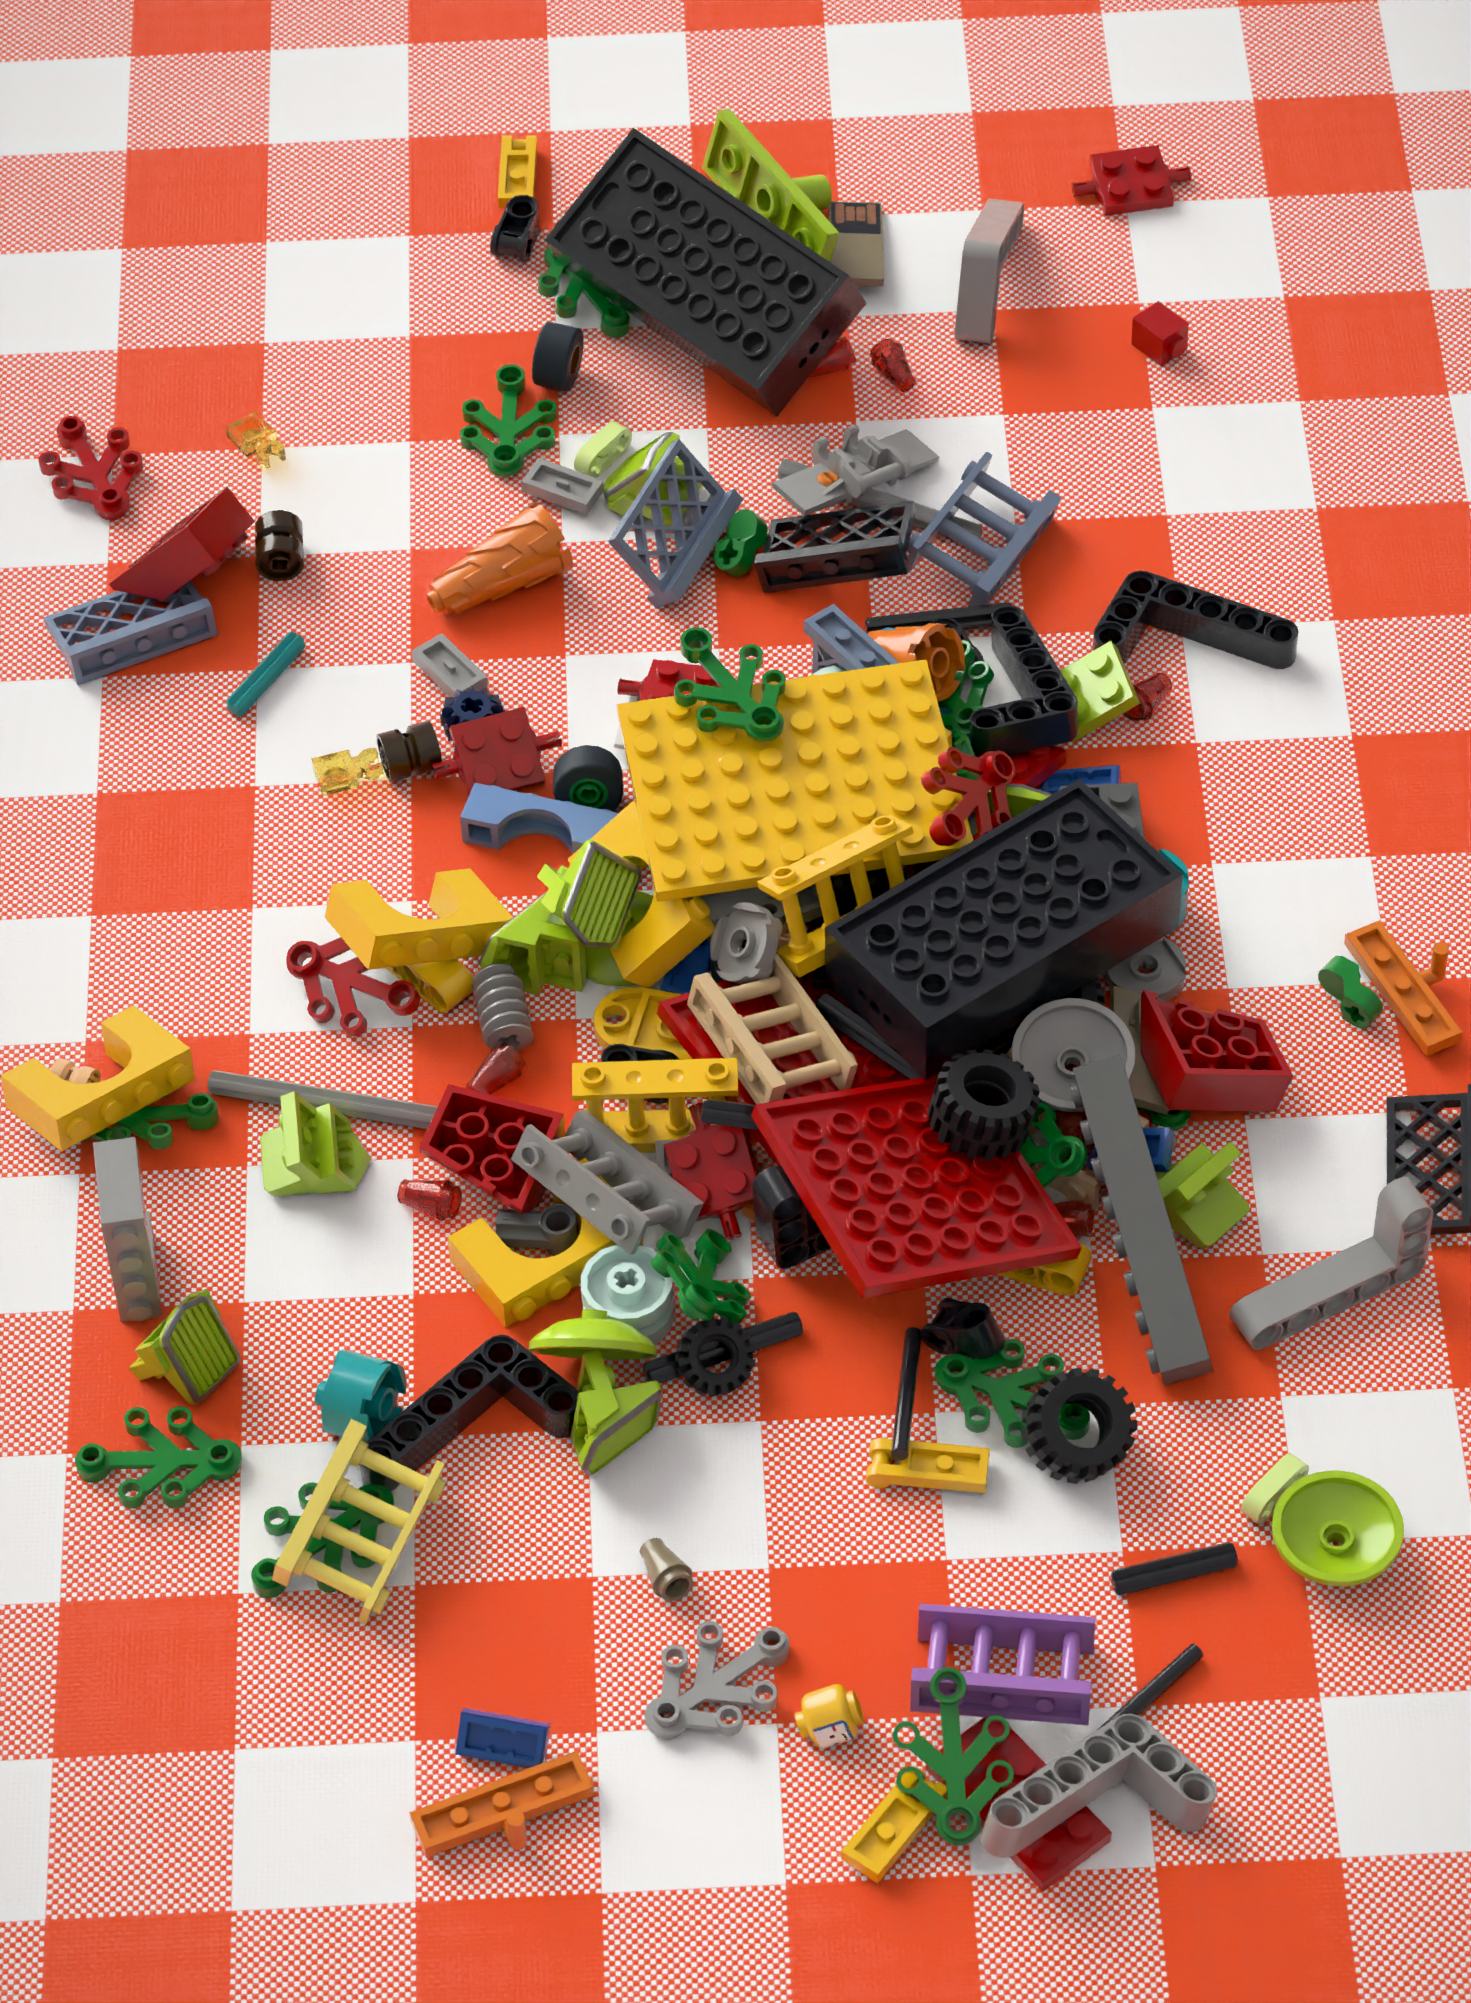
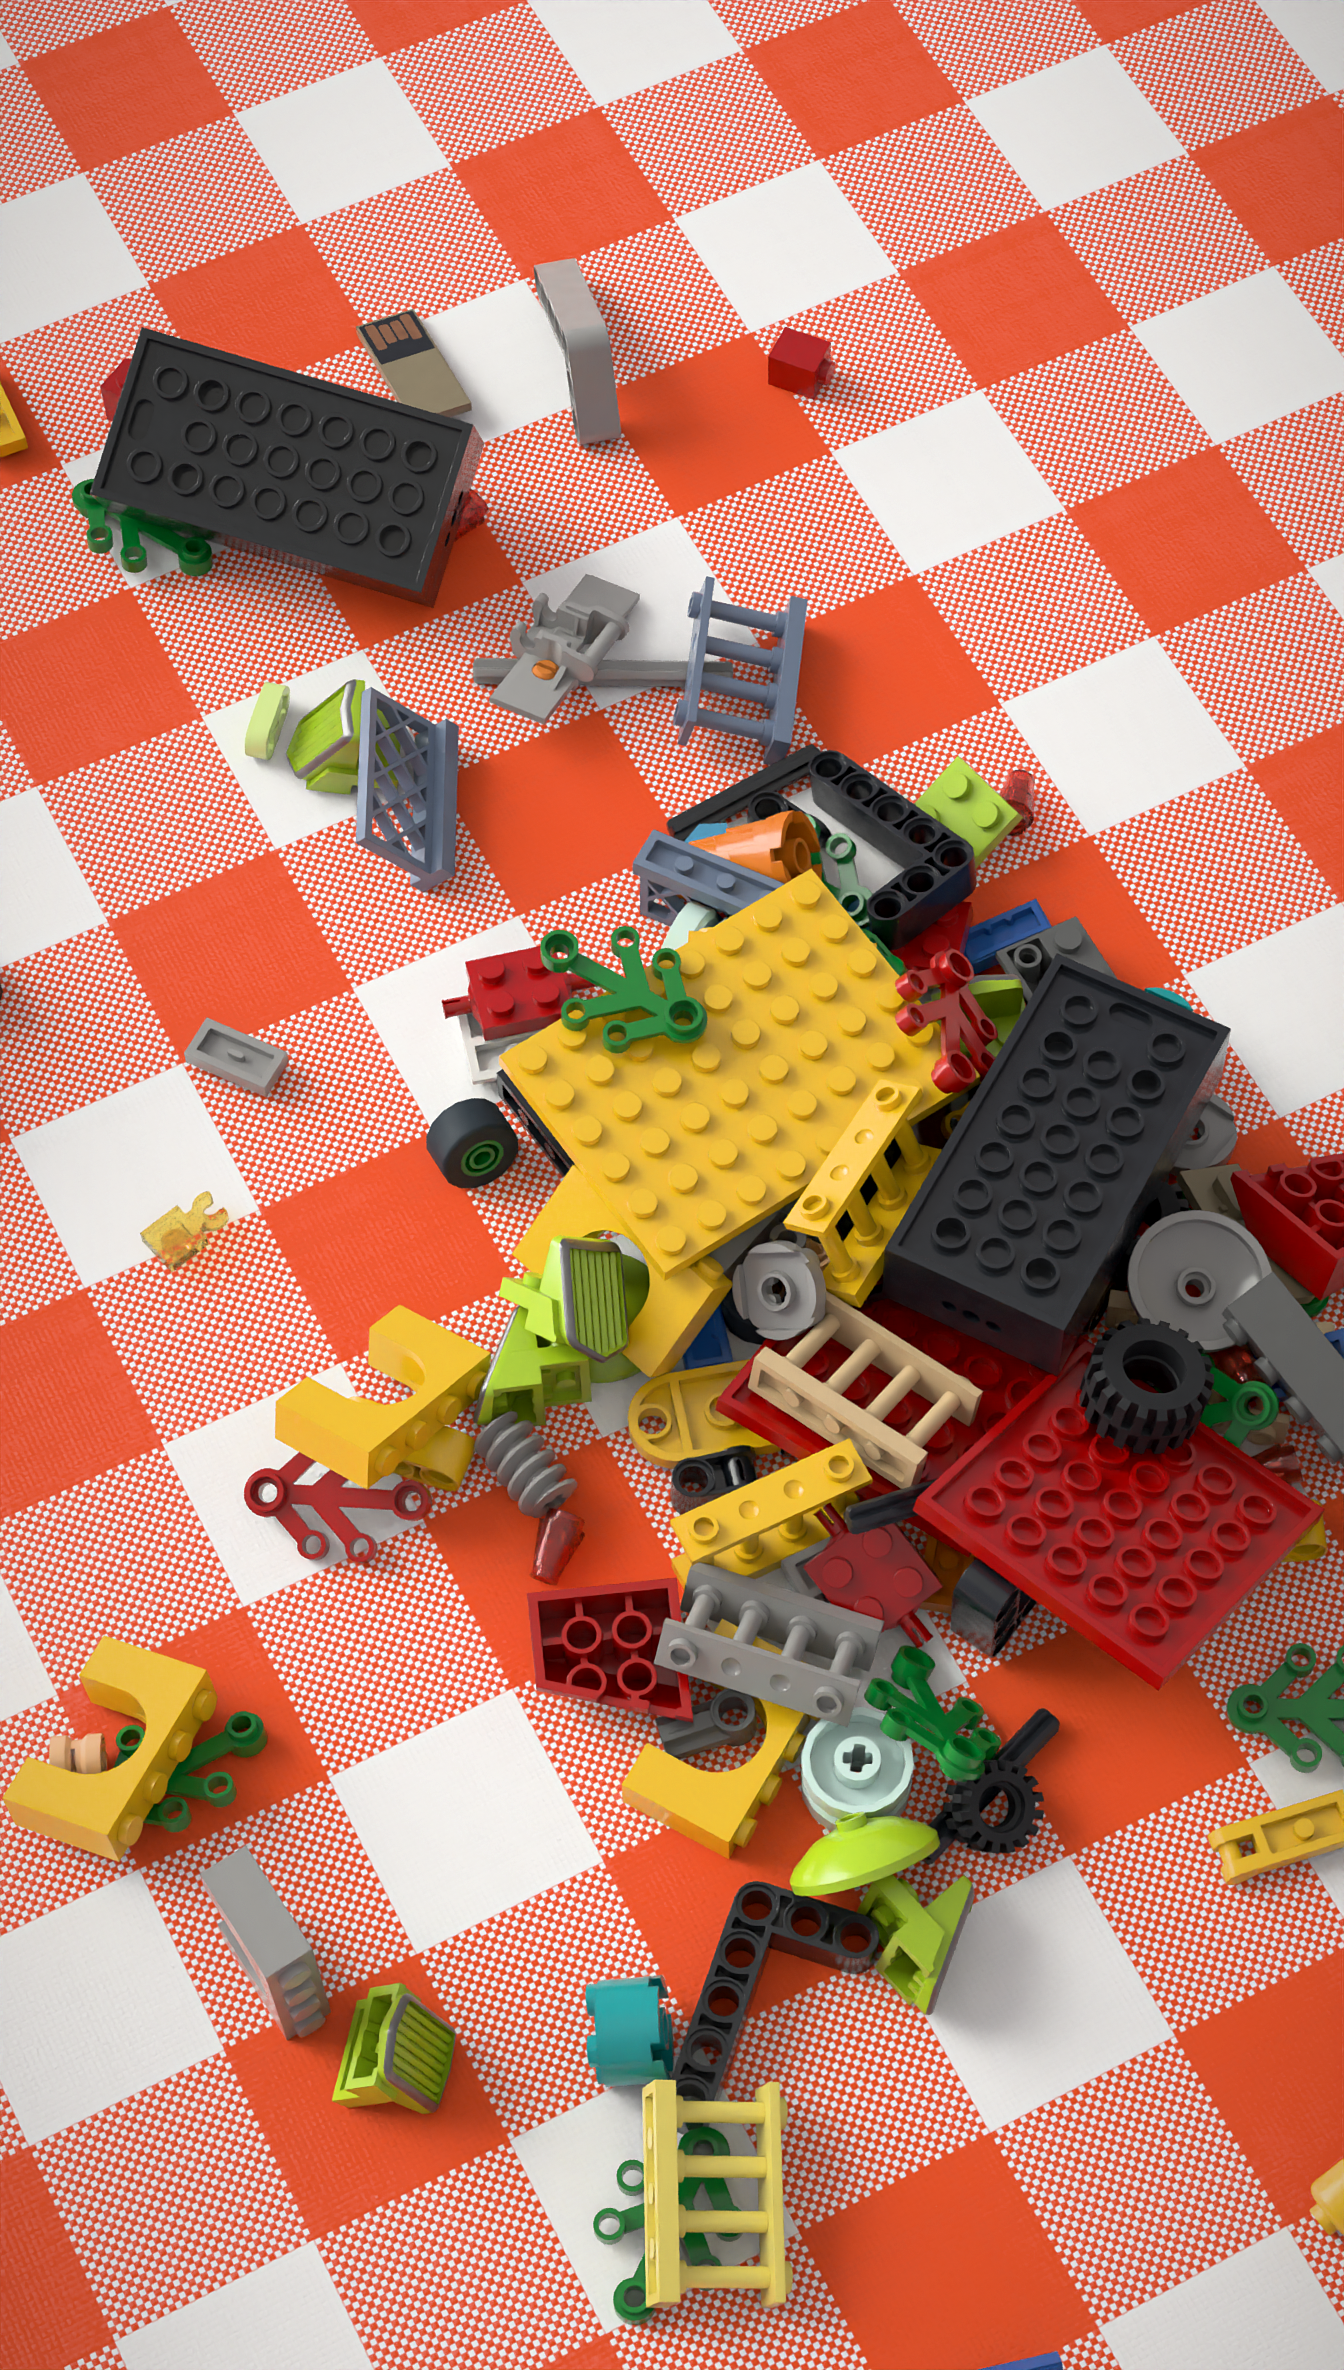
camera: 25 degrees left, 10 degrees up
green plant [75,1406,242,1509] -> none
light grey axle [208,1070,438,1129] -> none
teal axle [226,632,305,717] -> none
lime piece [260,1091,371,1196] -> none
dark brown wheel [376,720,442,782] -> none
clear red cone [397,1179,462,1221] -> none
orange cone [426,502,573,615] -> none
red plate [432,707,562,797] -> none
dark blue gear [440,685,505,741] -> none
green plant [460,364,557,476] -> none
medium blue arch [460,783,619,855] -> none
black piece [490,195,540,263] -> none
light grey plate [521,458,604,515] -> none
black wheel [532,322,584,391] -> none
dark tan cone [640,1538,693,1601] -> none
light grey plant [645,1621,790,1739] -> none
lime plate [702,109,839,262] -> none
green piece [714,509,768,577] -> none
black fence [754,501,916,593] -> none
black axle [815,993,939,1079] -> none
clear red cone [870,339,916,393] -> none
black bar [891,1327,921,1461] -> none
black piece [920,1298,1005,1359] -> none
red plate [1071,145,1191,216] -> none
black beam [1092,570,1299,669] -> none

